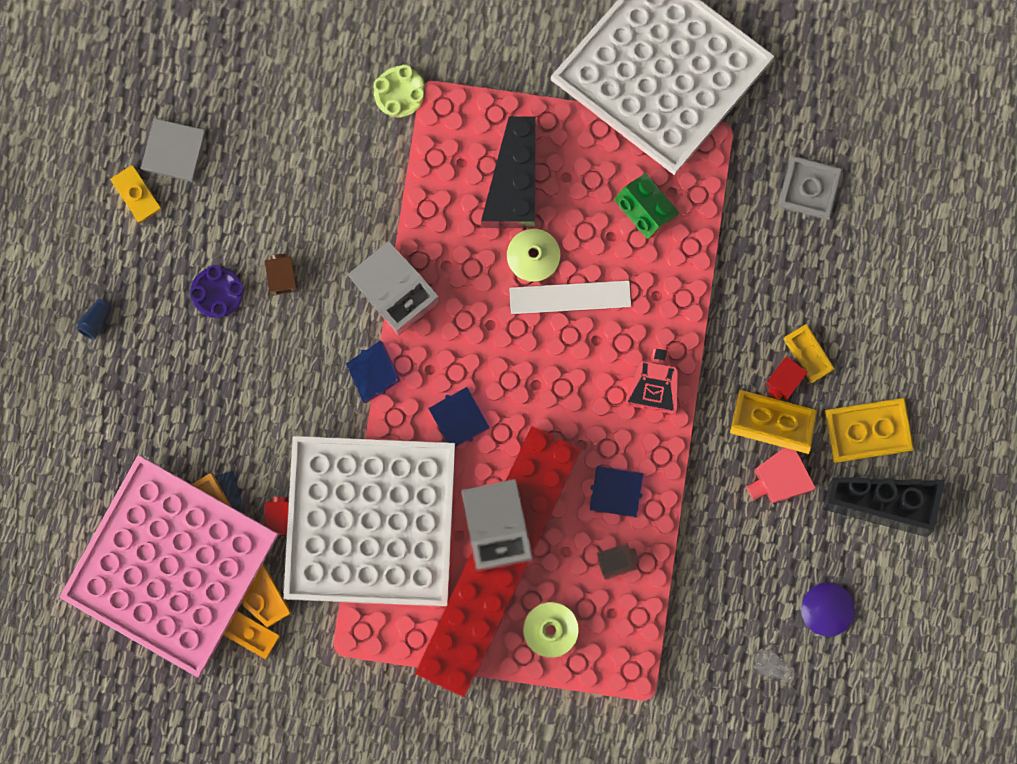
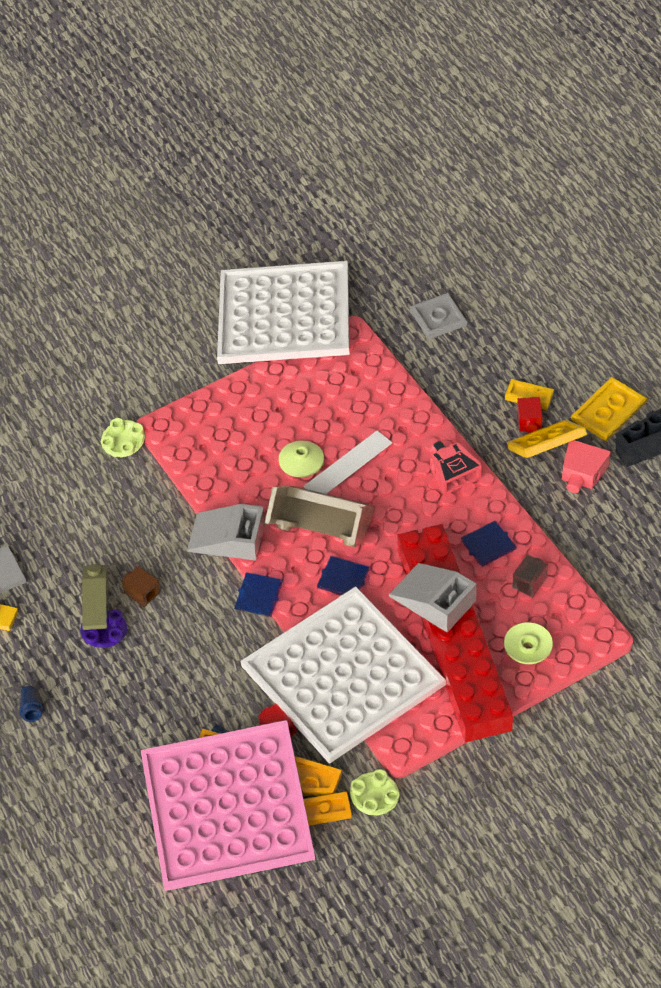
camera: 40 degrees left, 30 degrees down
black wedge [481,116,536,228] -> none
green bracket [614,173,679,239] -> none
none -> olive slope [82,564,109,630]
none -> dark tan windscreen [265,485,375,547]
none -> yellowish green dish [350,769,399,815]

